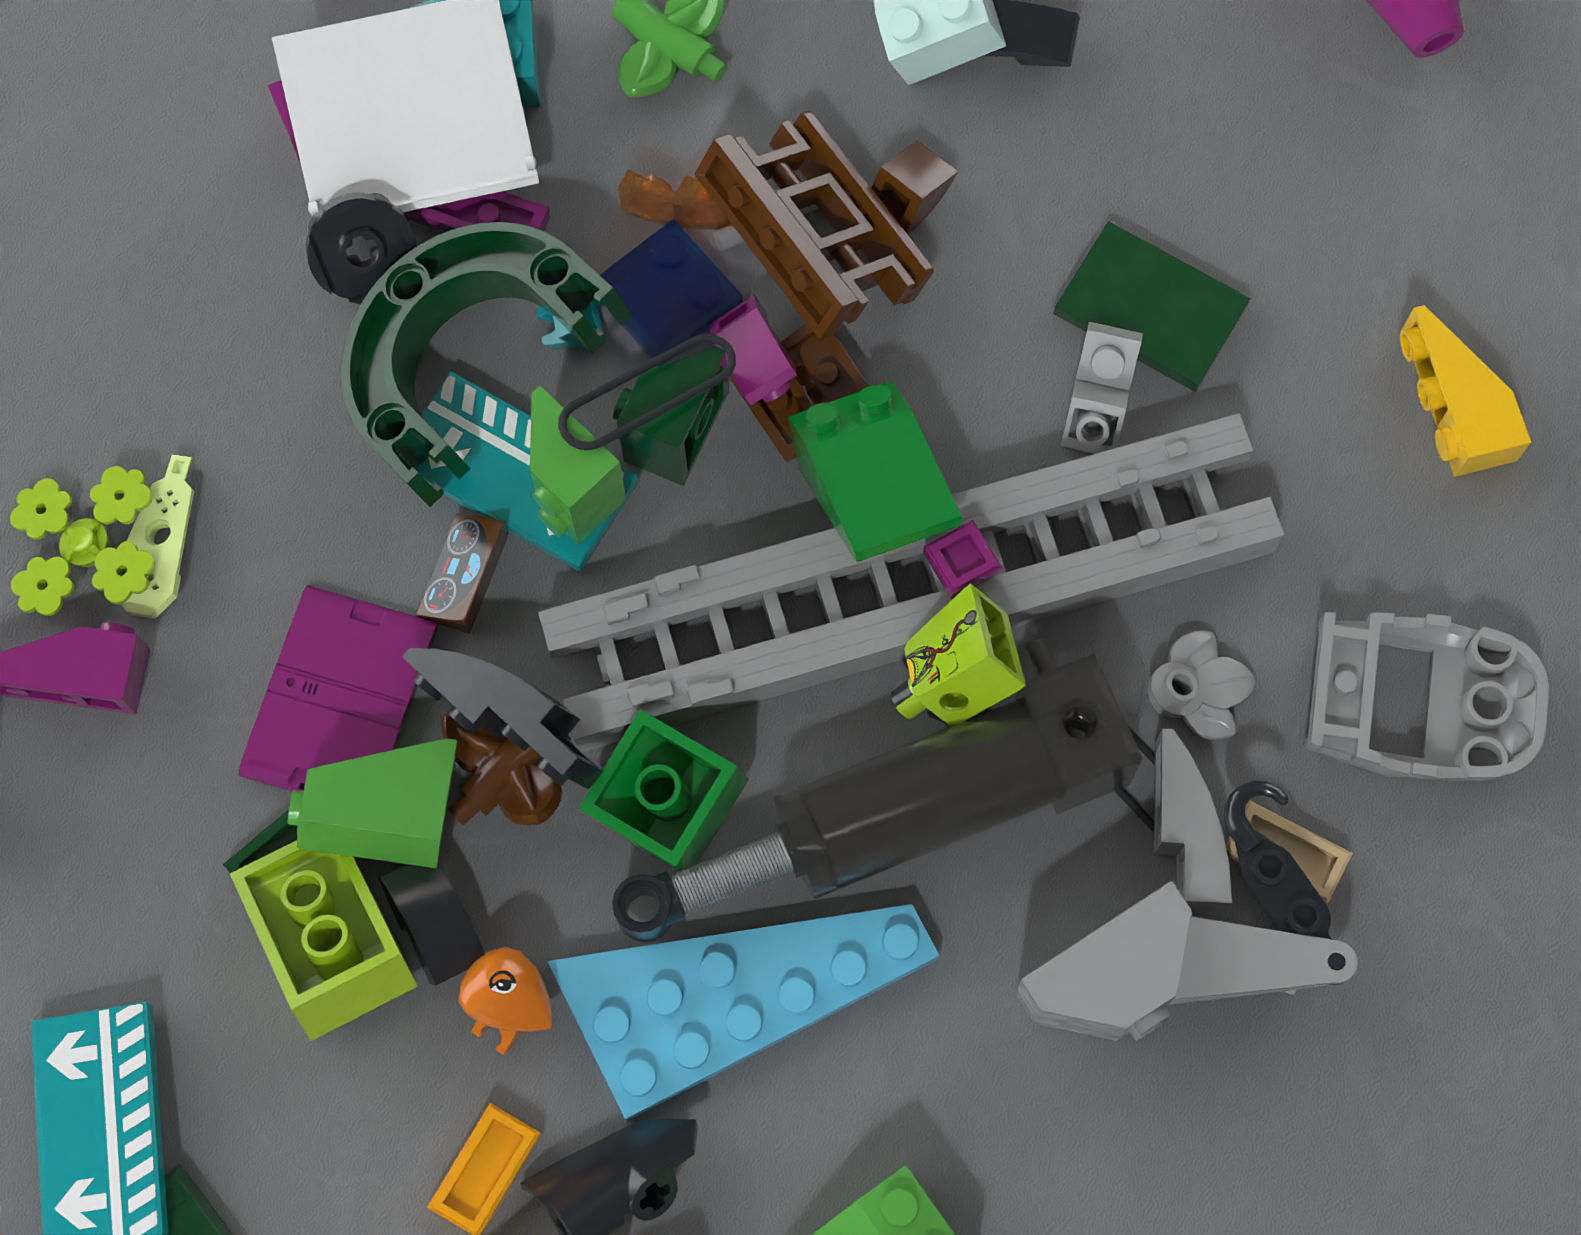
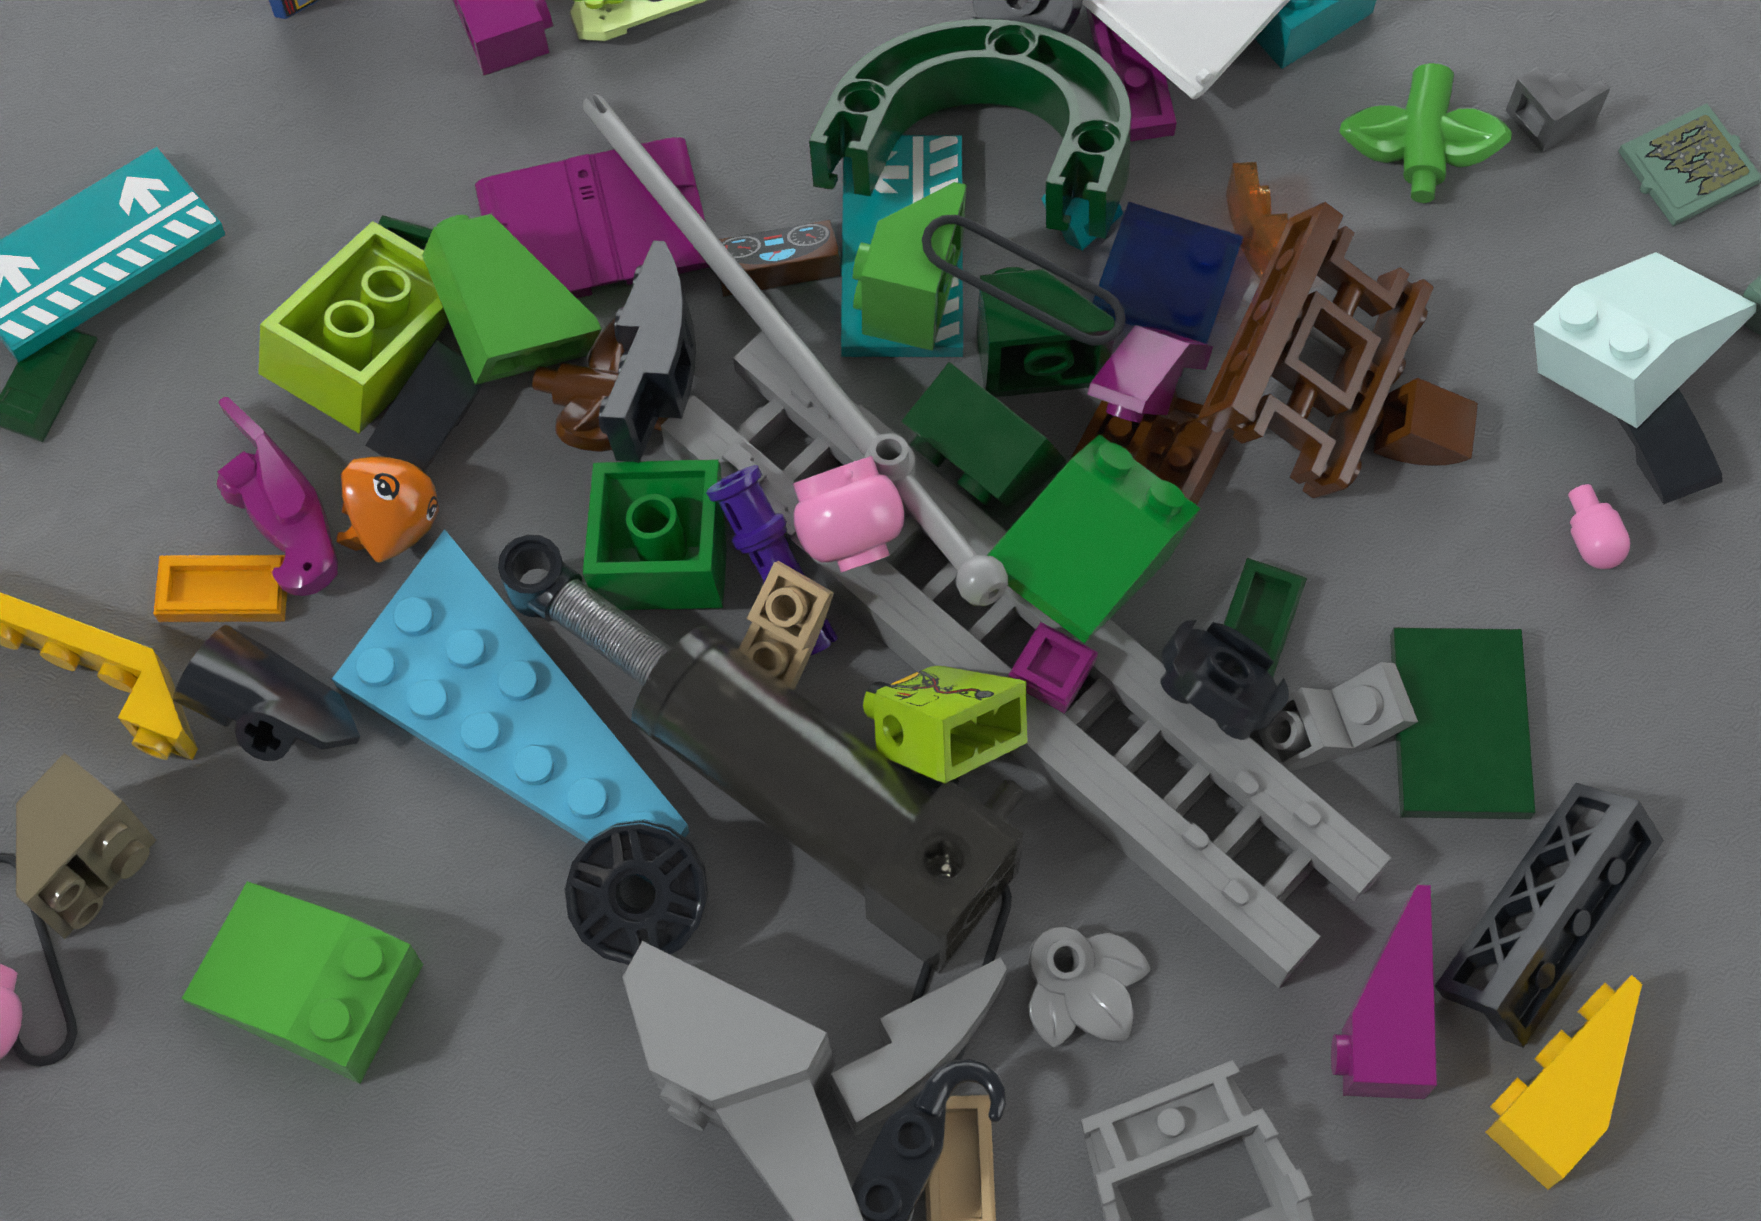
camera: 60 degrees right, 5 degrees down
none -> magenta animal [216,397,338,596]
none -> black wheel [564,819,709,965]
none -> light grey bar [583,94,1008,606]
none -> dark purple pin [706,465,838,656]
none -> tan slope [728,561,834,703]
none -> bright pink piece [793,456,904,572]
none -> dark green slope [901,362,1066,508]
none -> black plate [1160,620,1289,740]
none -> dark green tile [1223,558,1307,677]
none -> magenta slope [1331,885,1437,1099]
none -> black fence [1434,783,1664,1048]
none -> bright pink cylinder [1568,484,1630,569]

